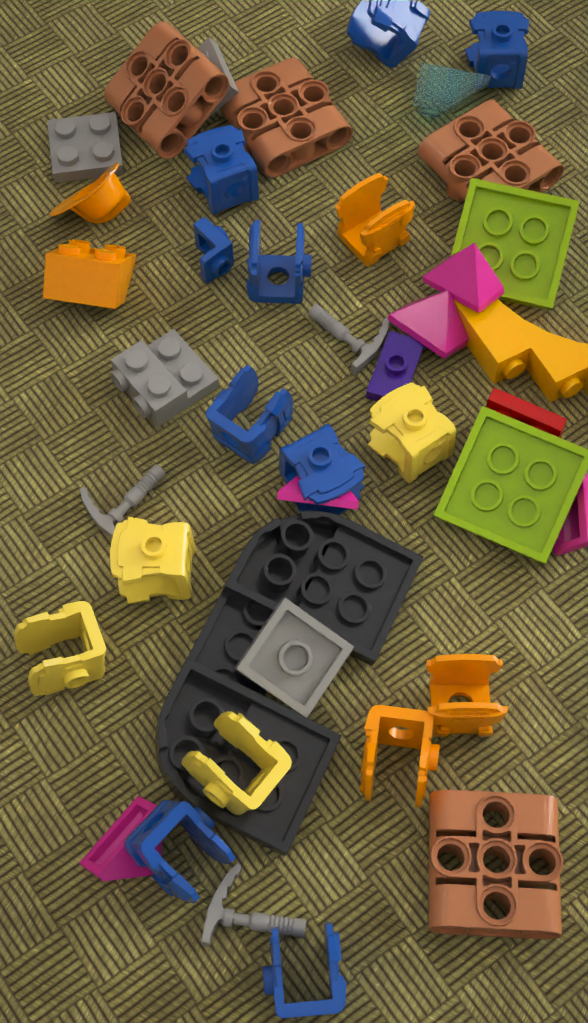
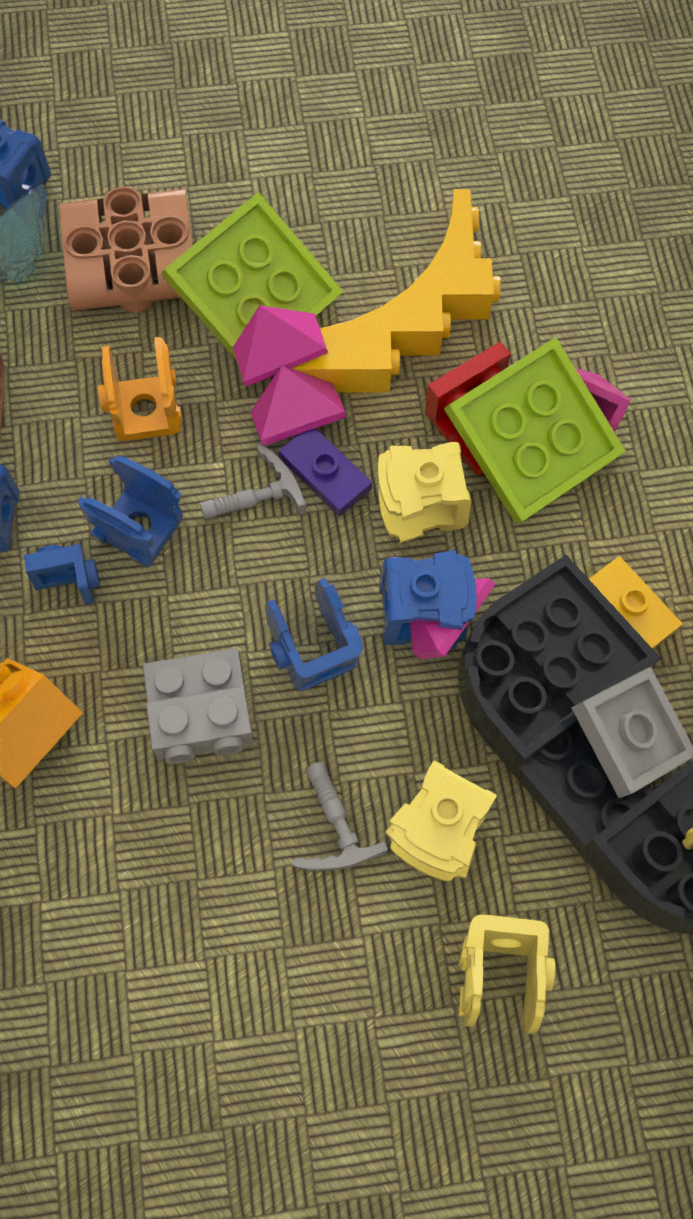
camera: 65 degrees left, 5 degrees up
none -> yellow plate [589,556,683,650]

